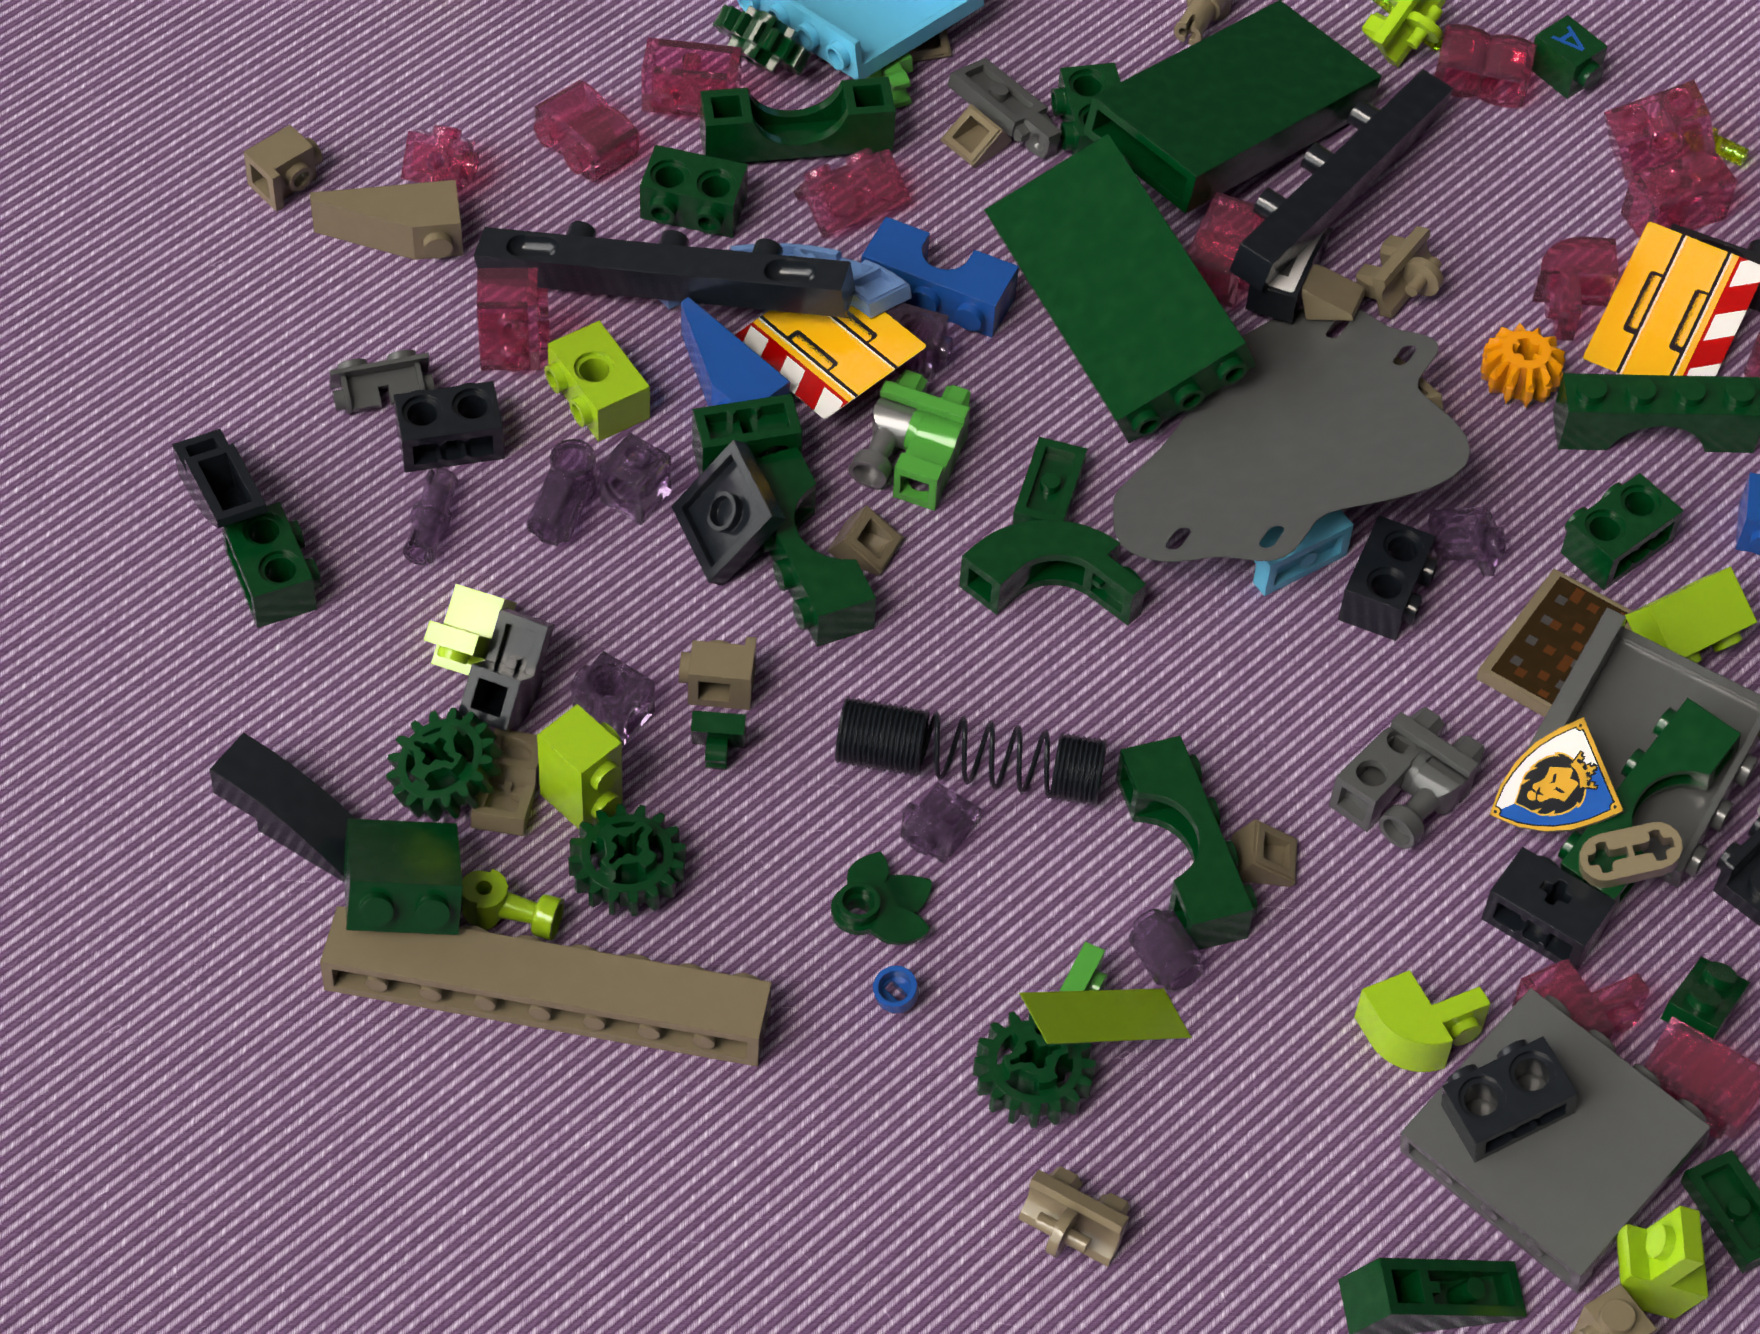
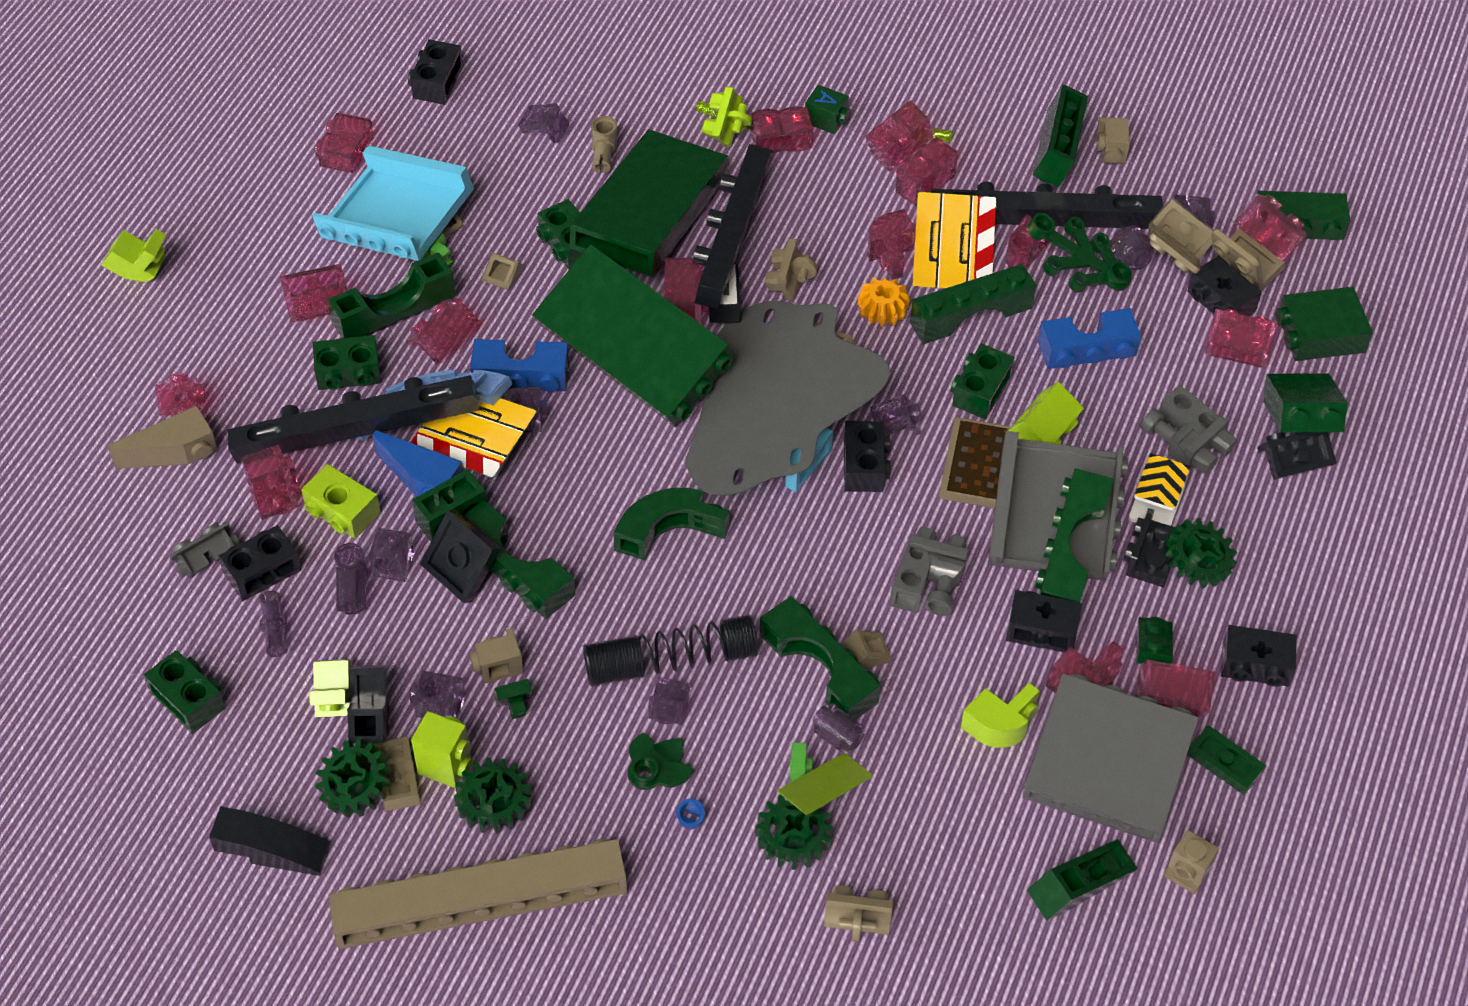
camera: 20 degrees left, 0 degrees up
black slope [172,429,268,528] -> none
dark tan brick [244,125,323,212] -> none
dark green brick [344,818,463,935] -> none
lime leg [461,869,564,941] -> none
clear pink brick [534,80,640,182] -> none
dark green gear [712,4,811,75] -> none
dark tan slope [827,505,904,576] -> none
bright green hips [848,370,971,511] -> none
dark grey hinge [948,58,1062,159] -> none
dark green plate [1012,437,1088,525] -> none
dark tan slope [1301,264,1365,321] -> none
black brick [1441,1036,1578,1163] -> none
shield [1489,717,1624,833] -> none
dark tan beam [1579,822,1683,888] -> none
lime brick [1616,1205,1708,1319] -> none

